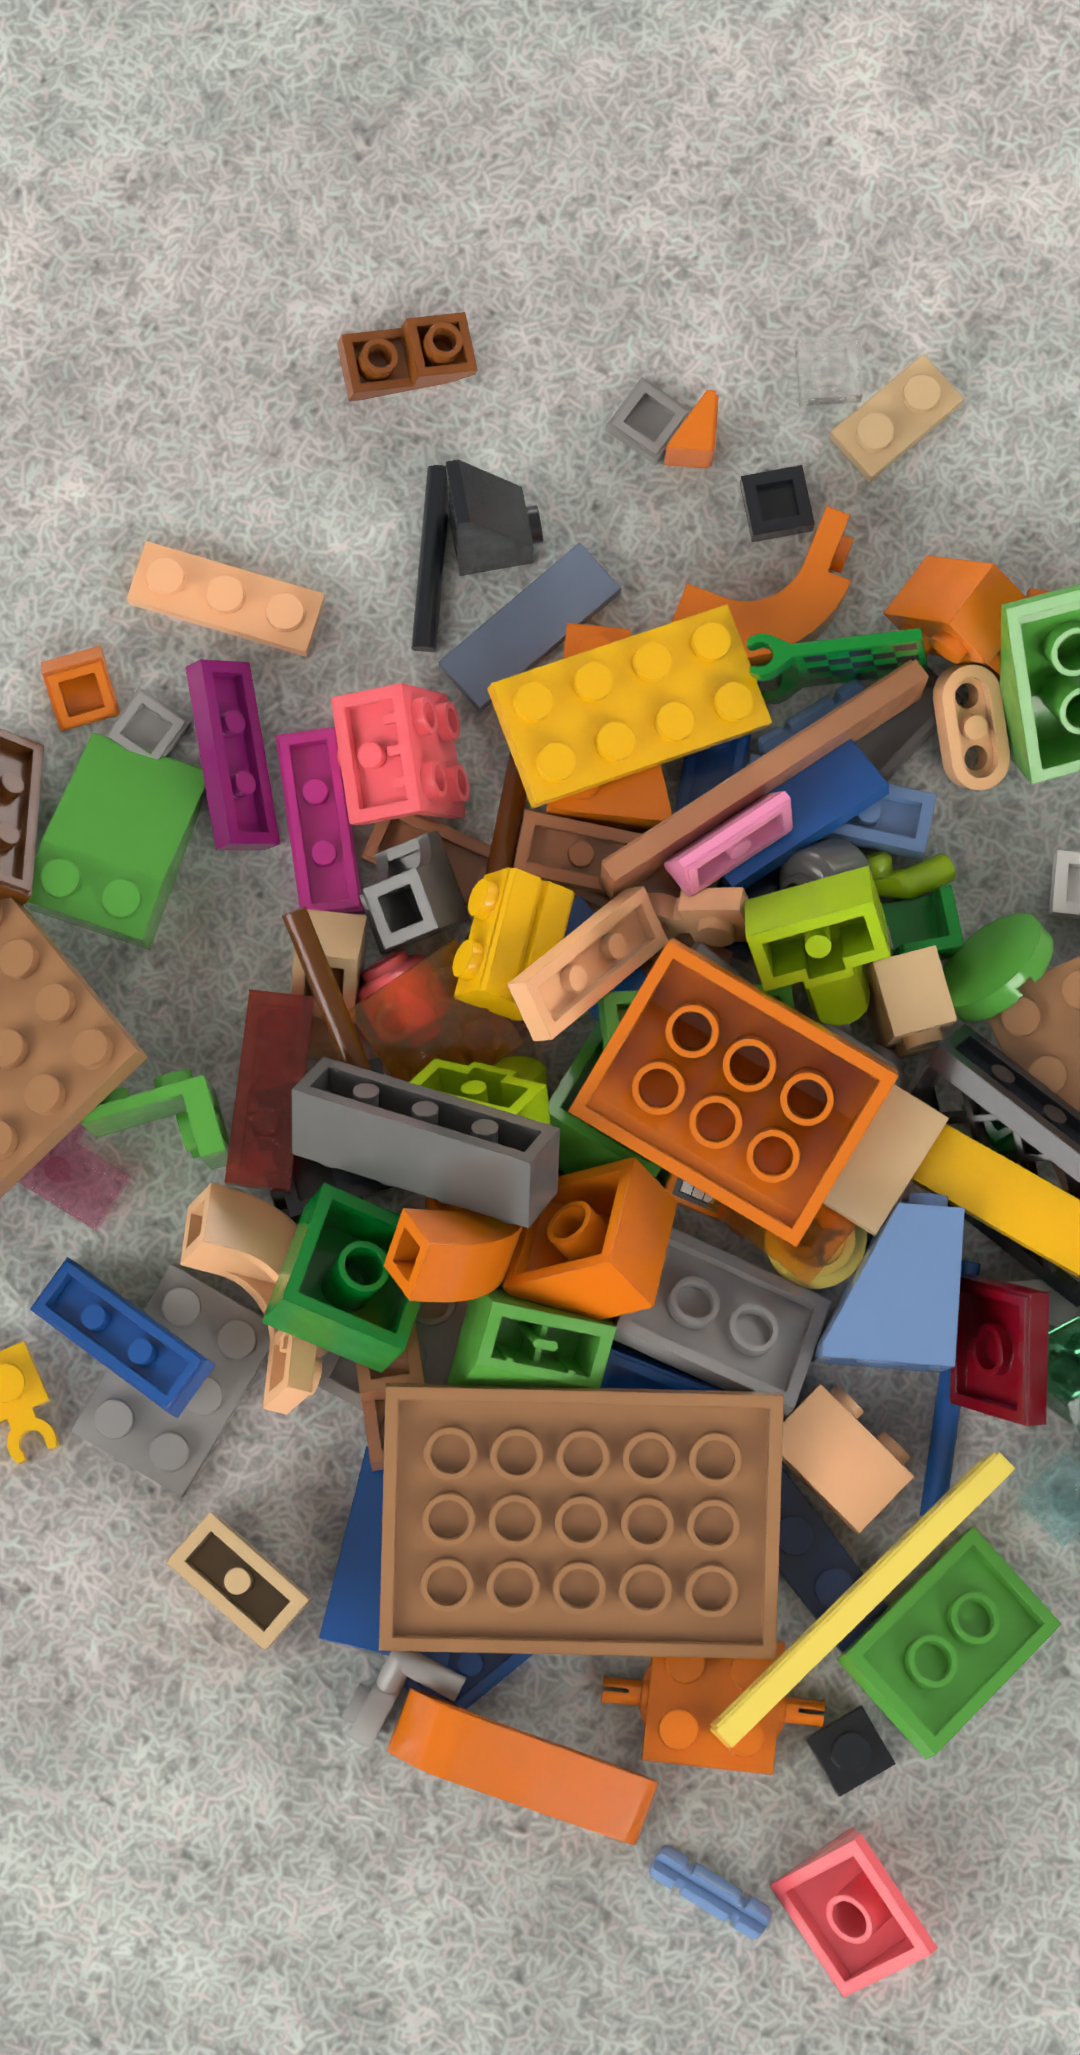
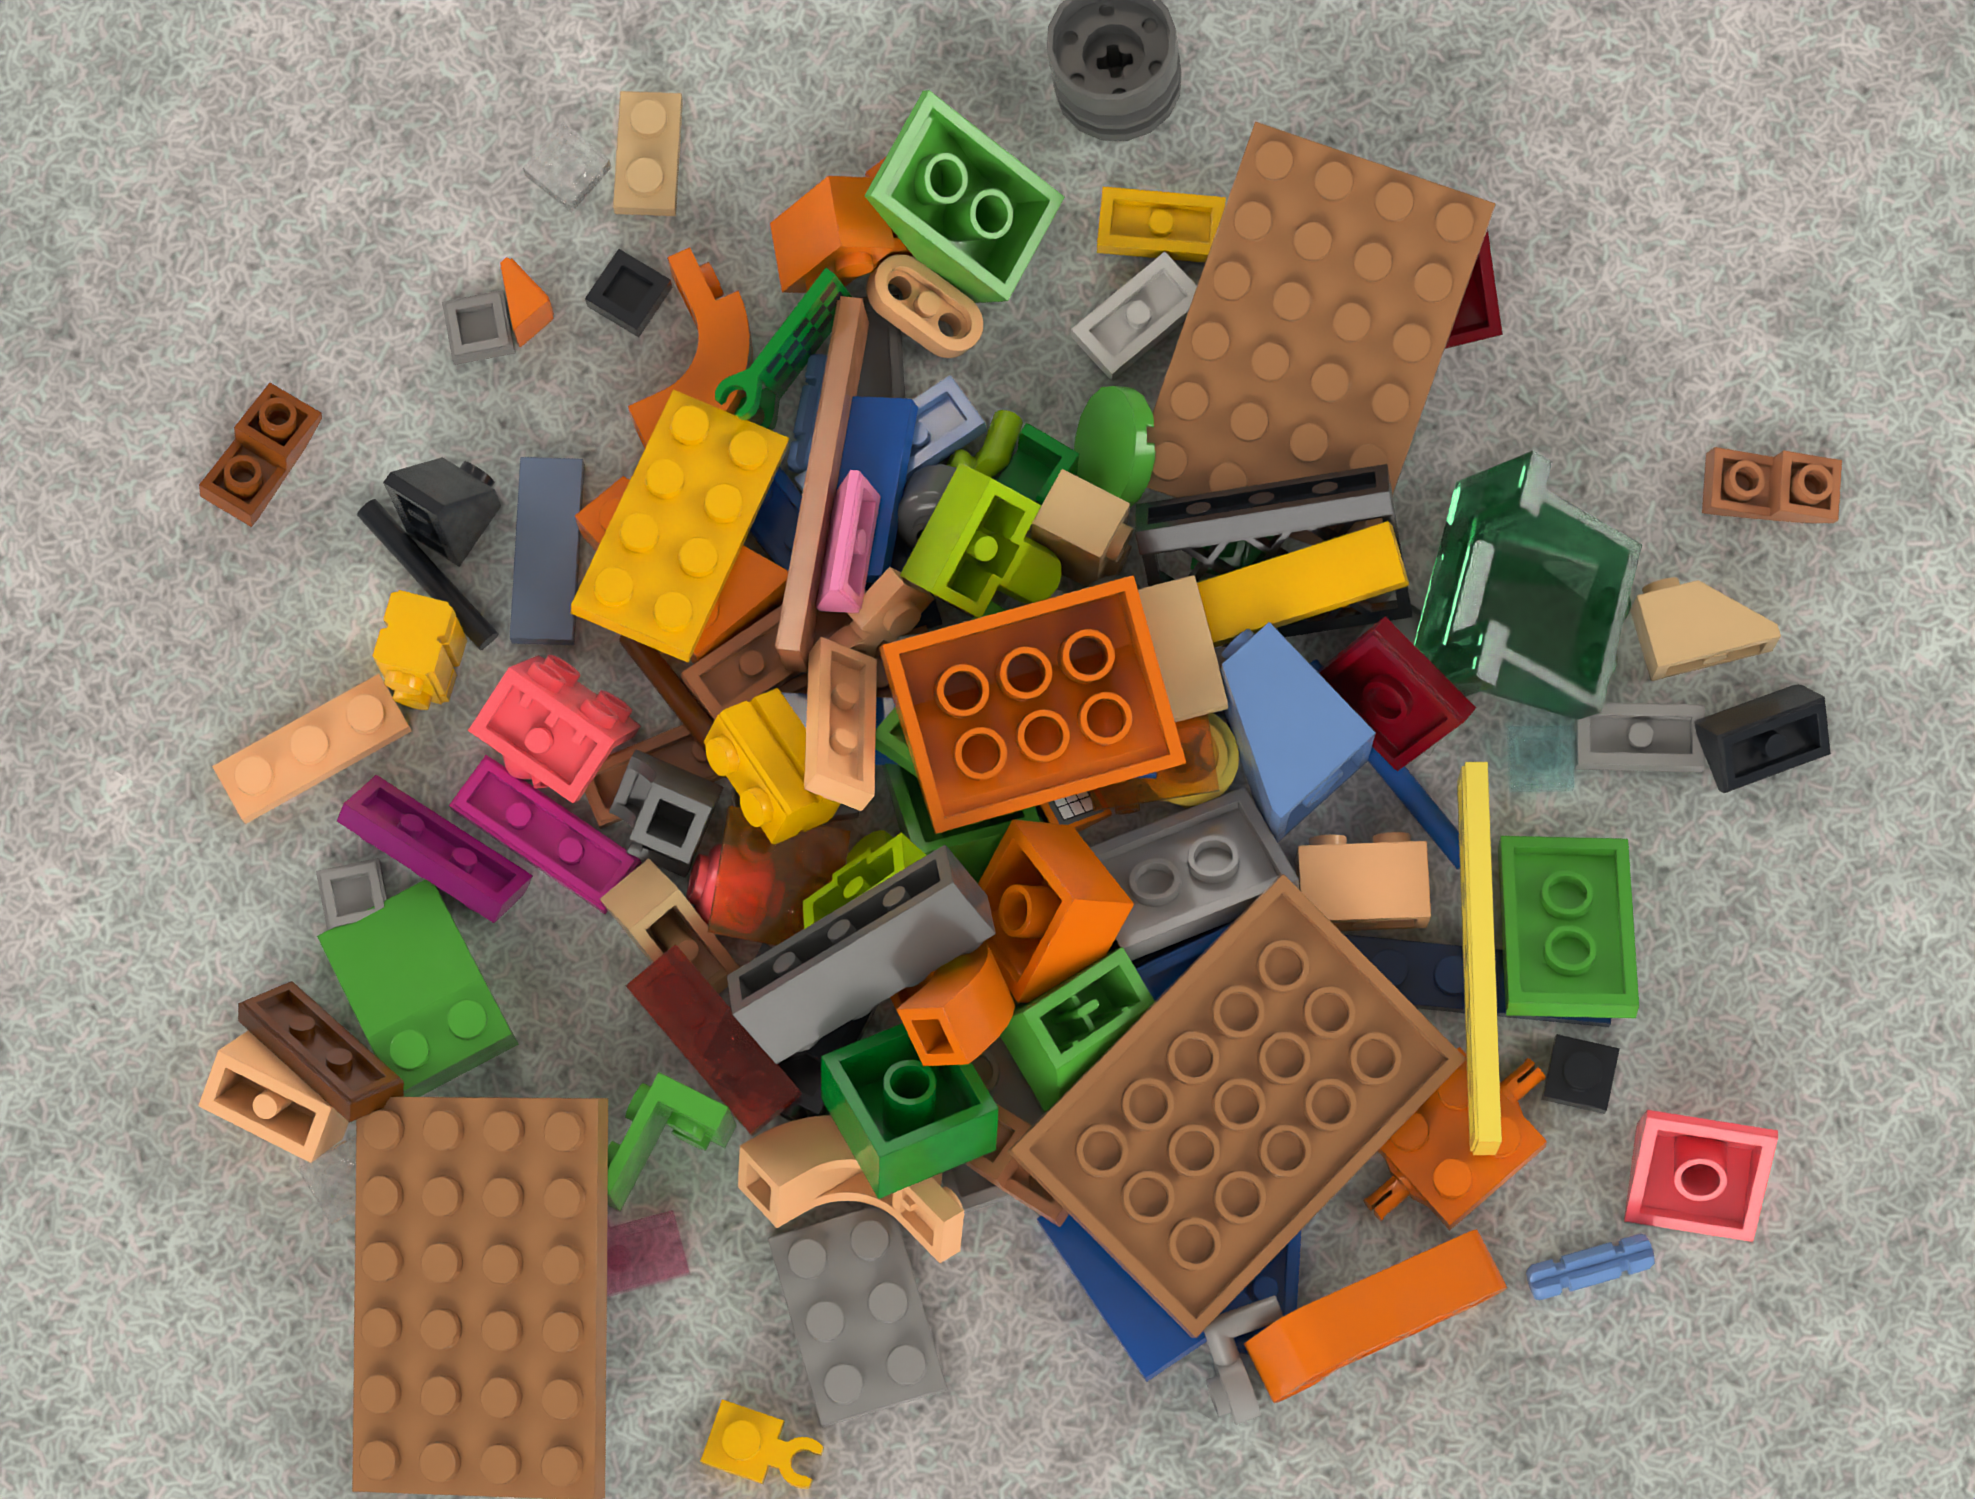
camera: 40 degrees left, 5 degrees down
blue tile [30,1257,216,1418] -> none
orange slope [41,645,120,732] -> none
tan brick [165,1512,313,1651] -> none
reddish brown bar [282,906,372,1071] -> none
none -> yellow brick [372,590,467,710]

